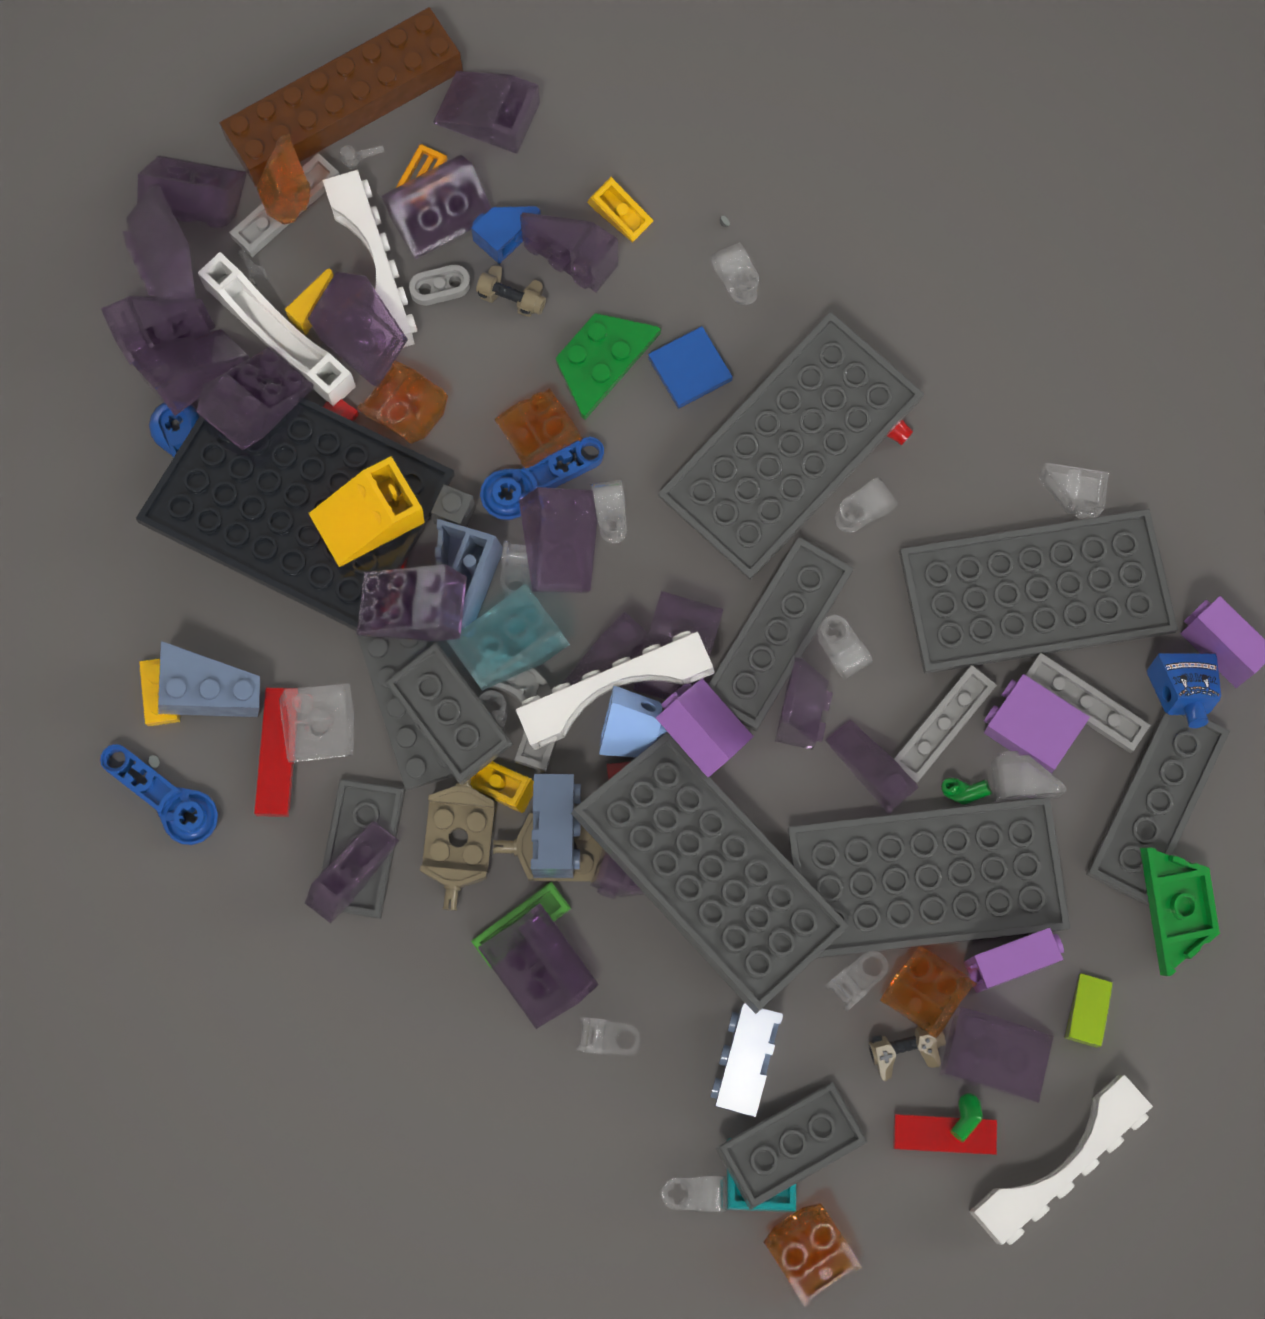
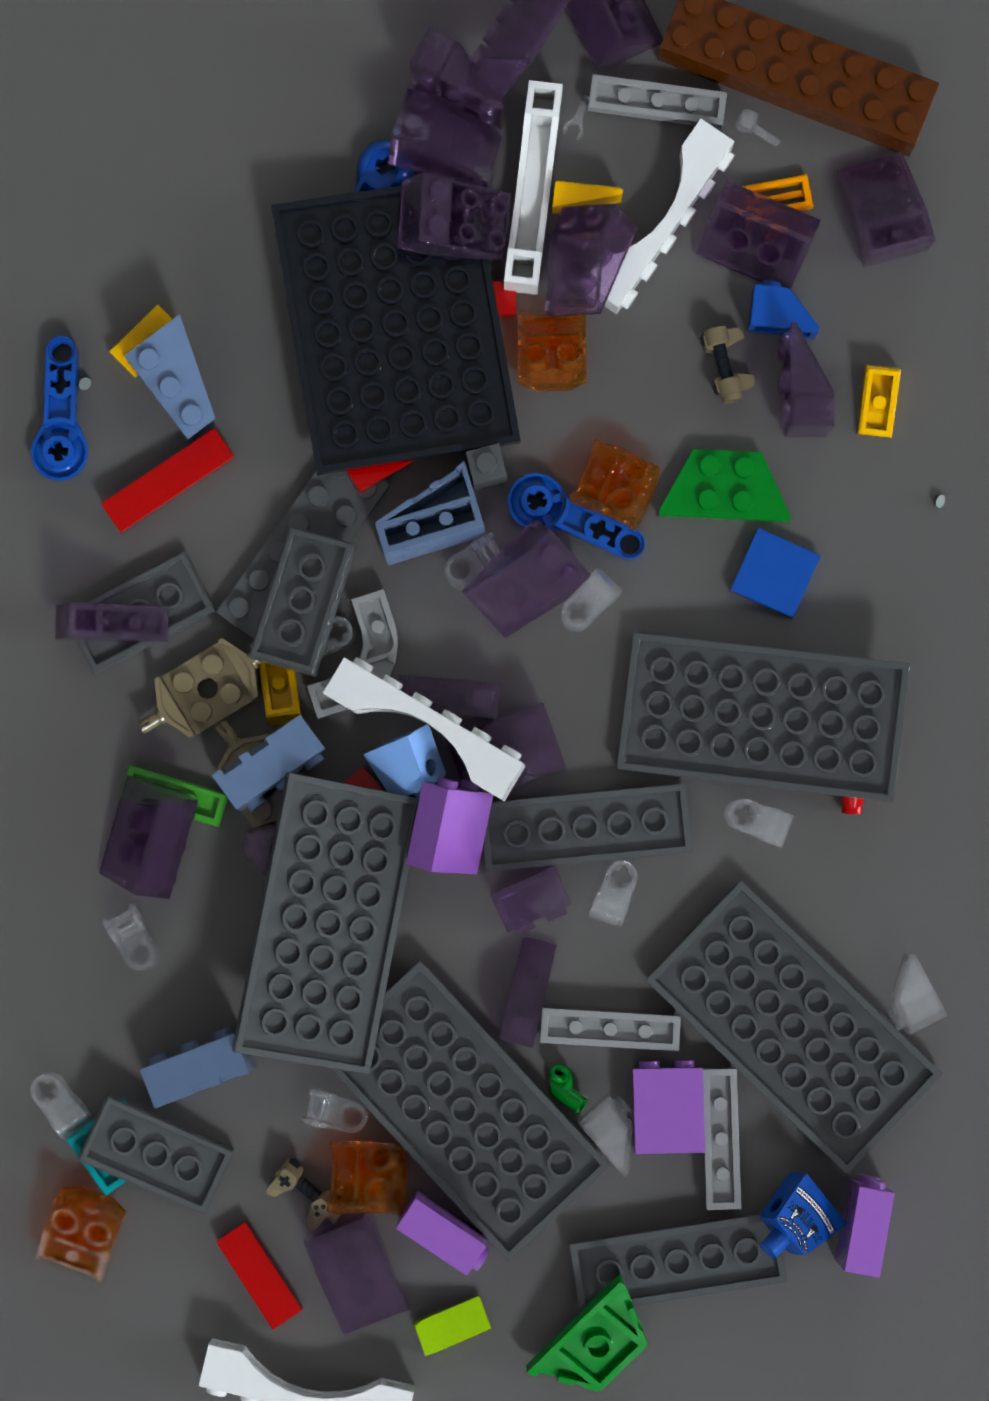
camera: 55 degrees right, 10 degrees up
clear orange slope [257,134,311,225] -> none
clear slope [279,683,354,763] -> none
yellow slope [309,456,425,567] -> none
clear purple slope [357,564,467,641] -> none
light grey plate [409,265,471,306] -> none
clear light blue slope [447,584,570,691] -> none
clear piece [711,242,759,305] -> none
green arm [950,1093,983,1142] -> none

